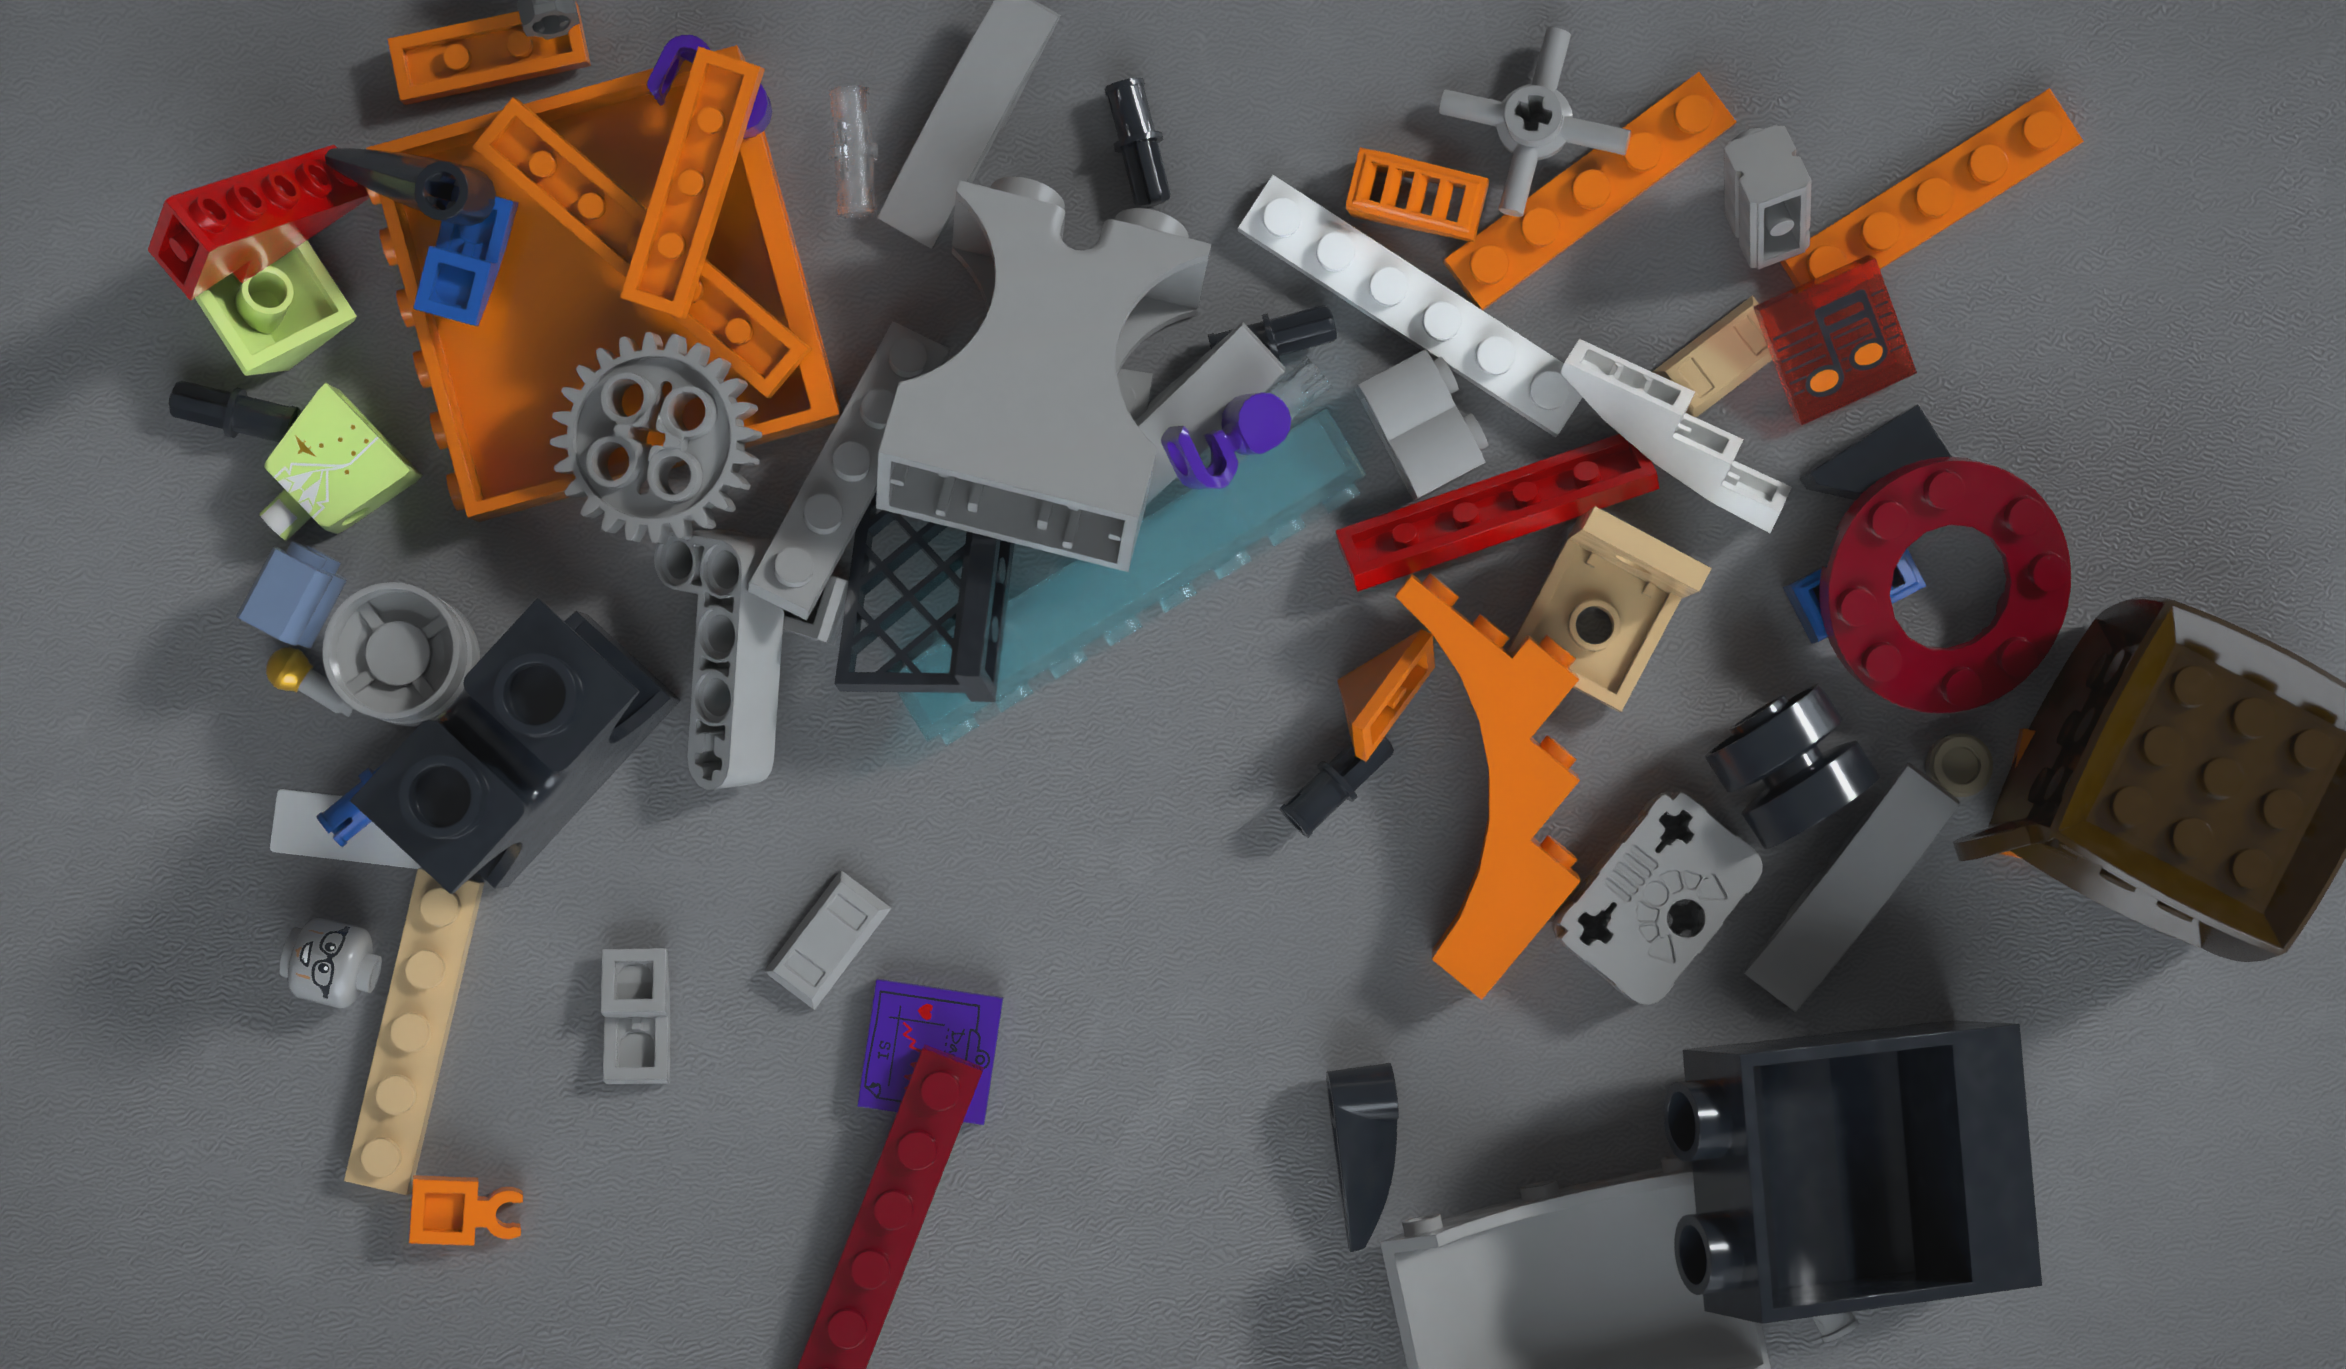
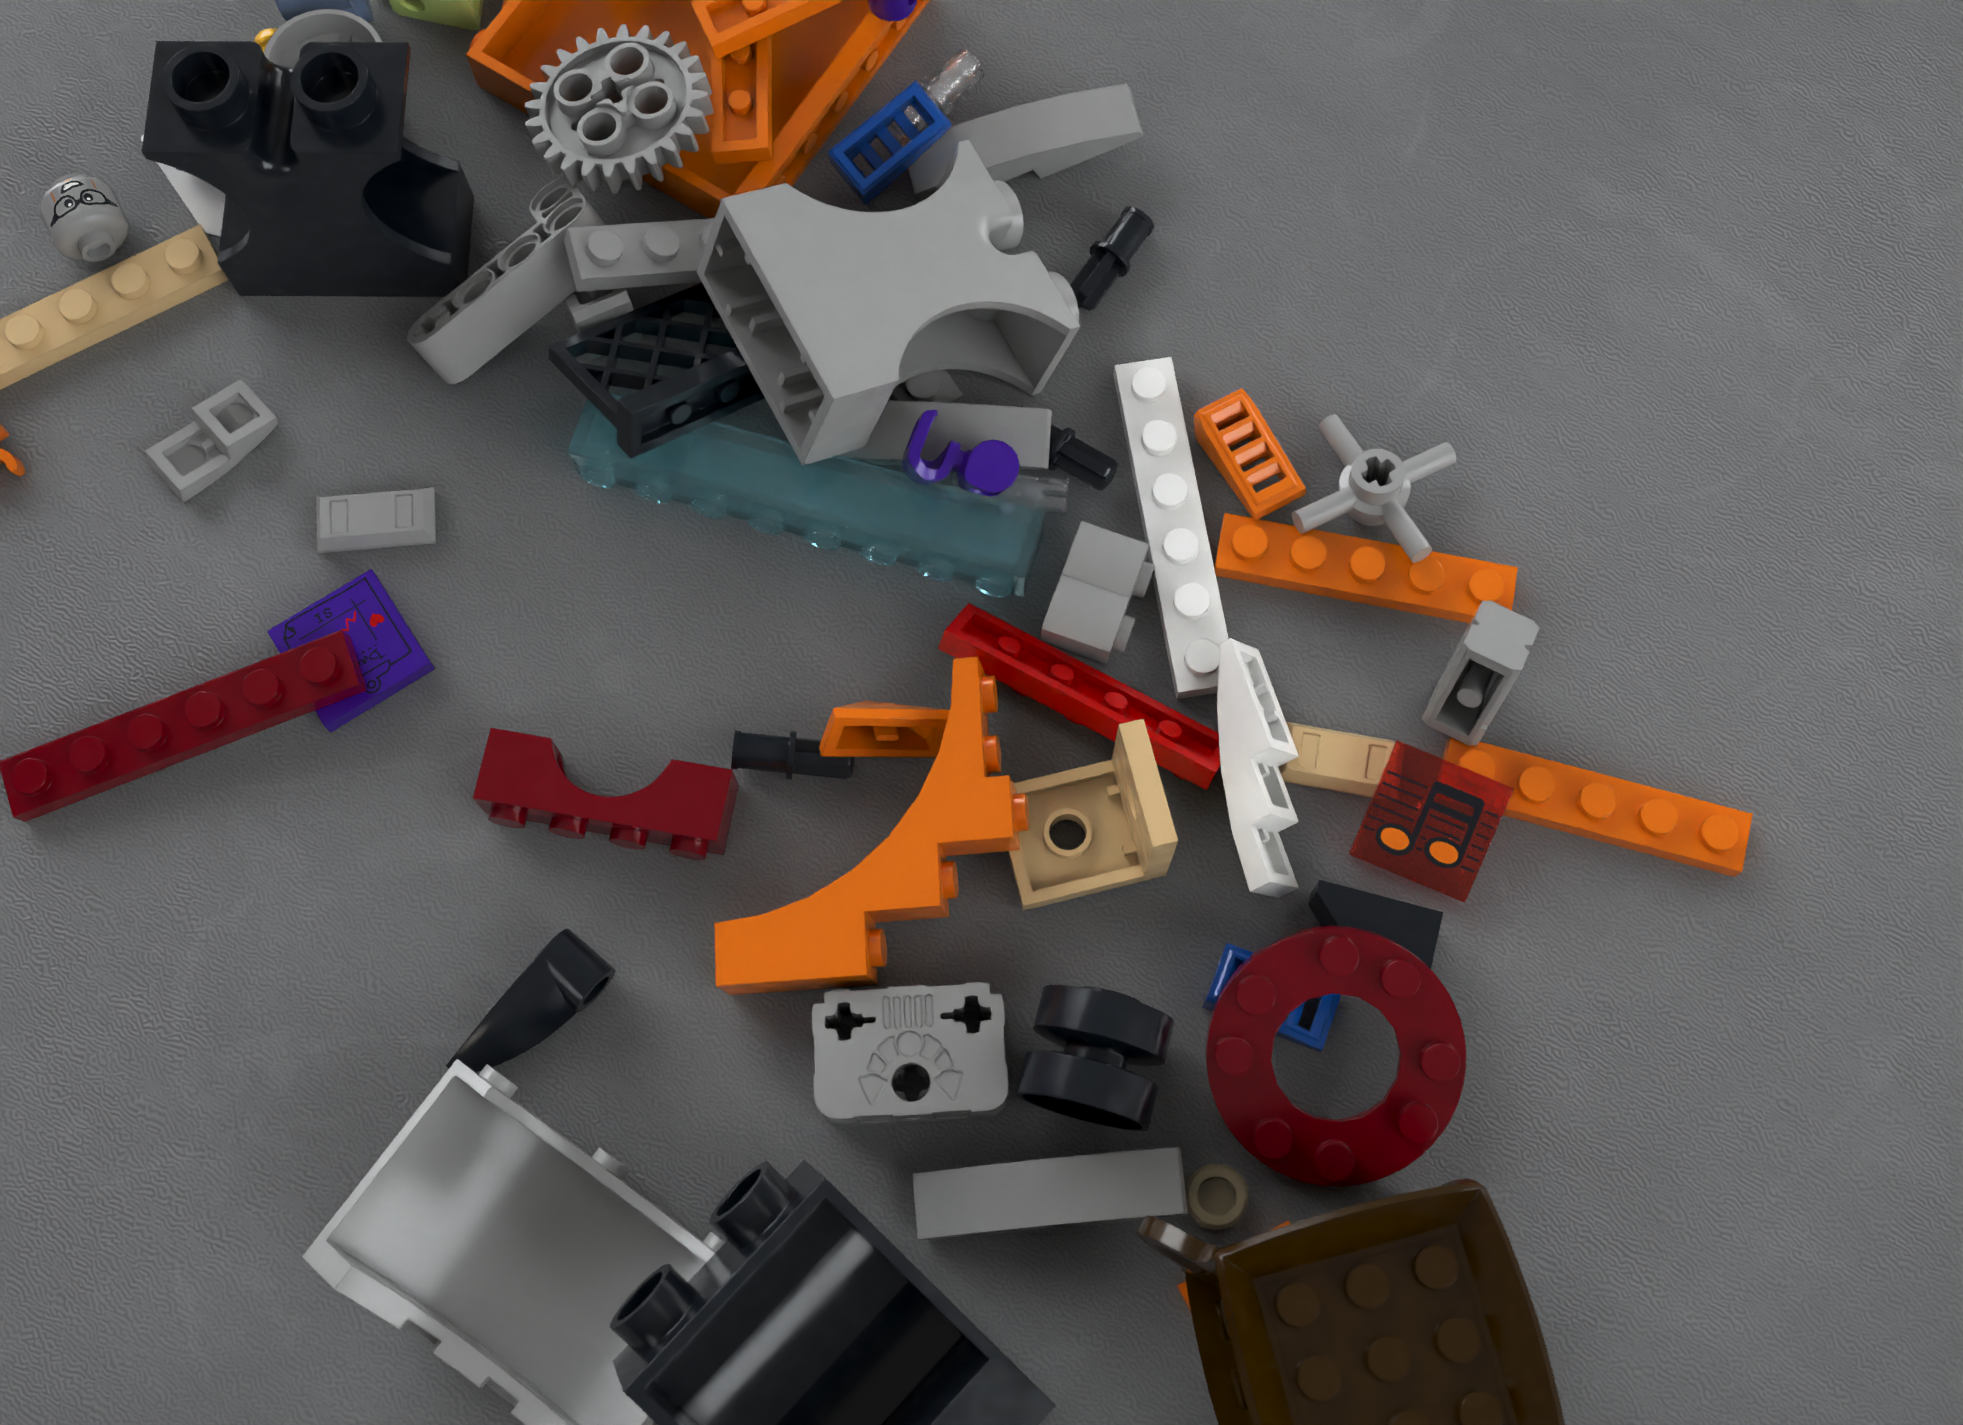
camera: 50 degrees right, 15 degrees down
none -> dark red arch [473,728,739,860]
none -> blue slope [828,80,952,205]

